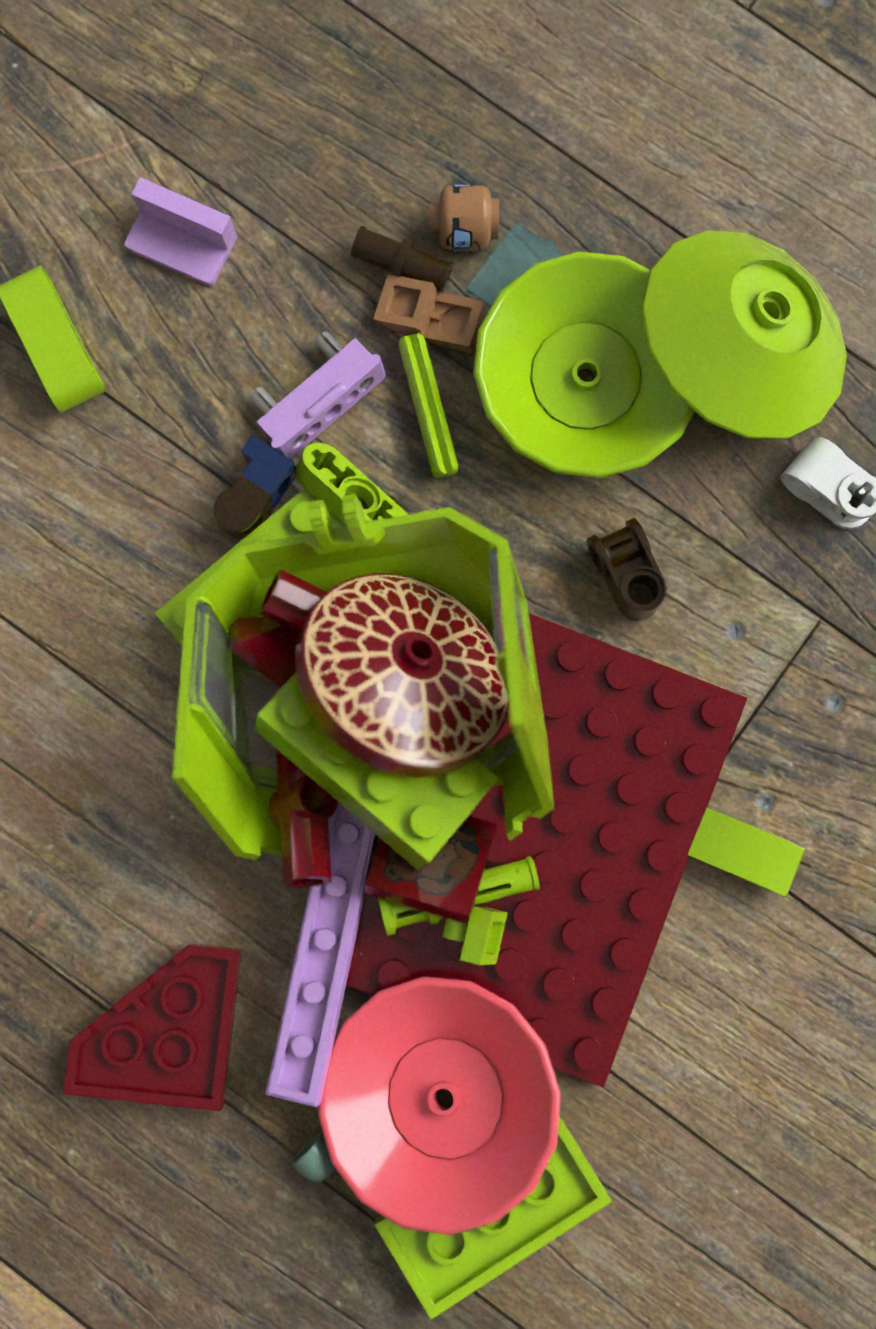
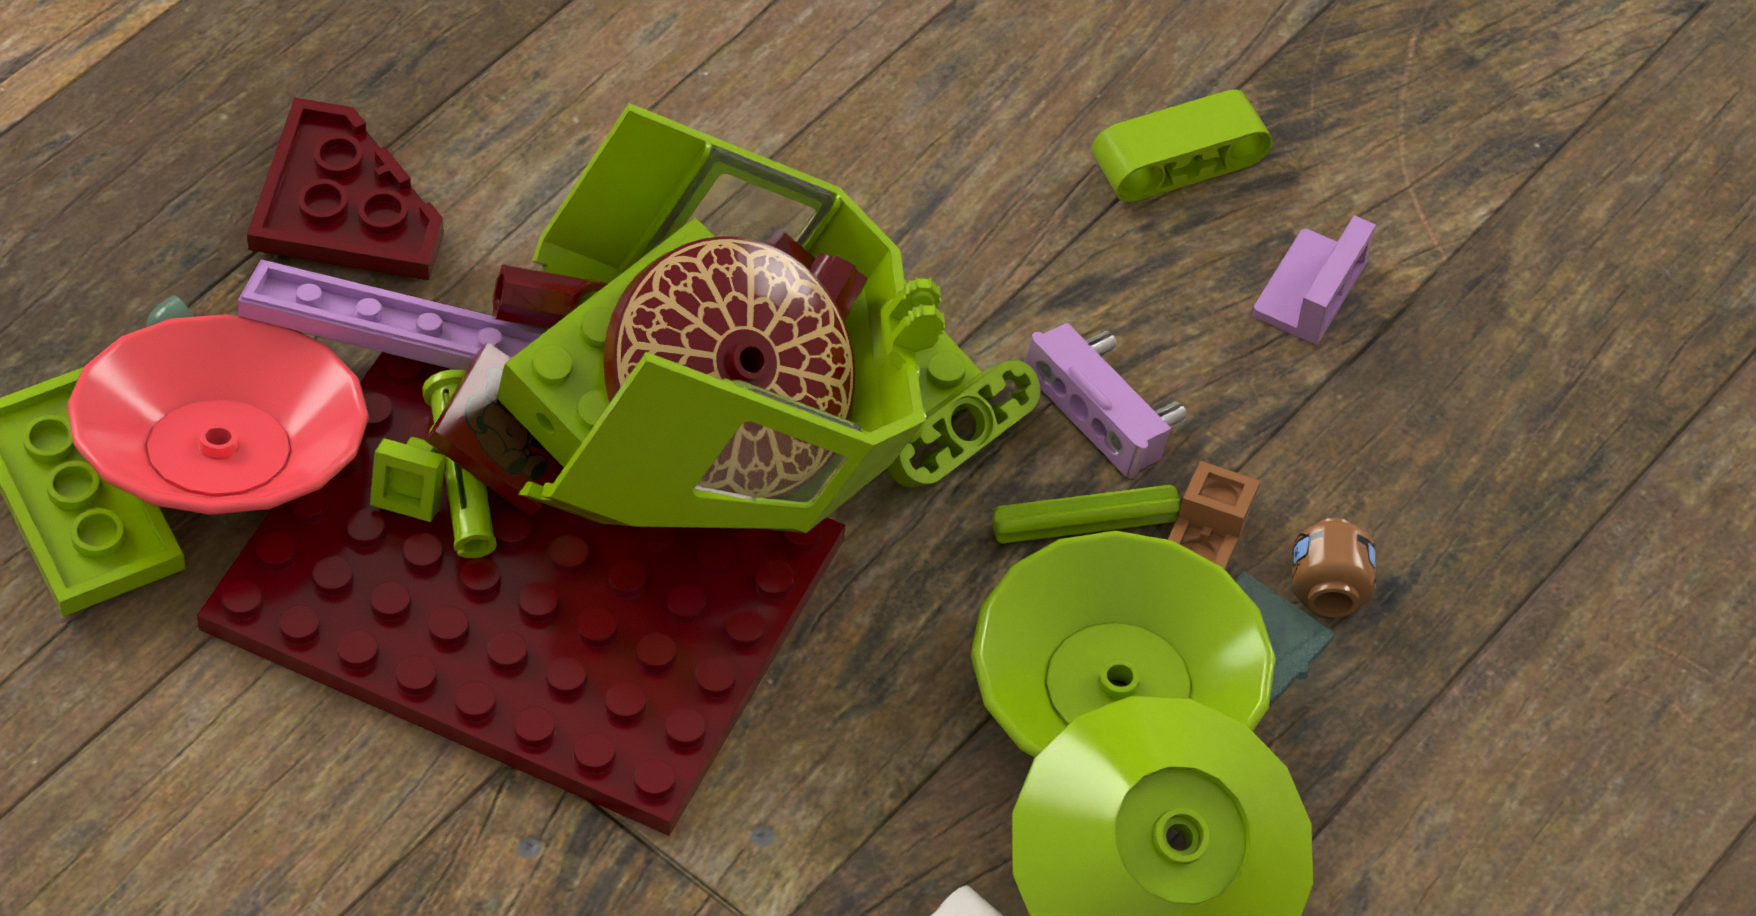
camera: 90 degrees right, 30 degrees down
leg [214,435,296,539] -> none
dark brown pin [351,226,453,292] -> none
dark brown piece [587,518,667,621] -> none
lime slope [688,808,805,897] -> none

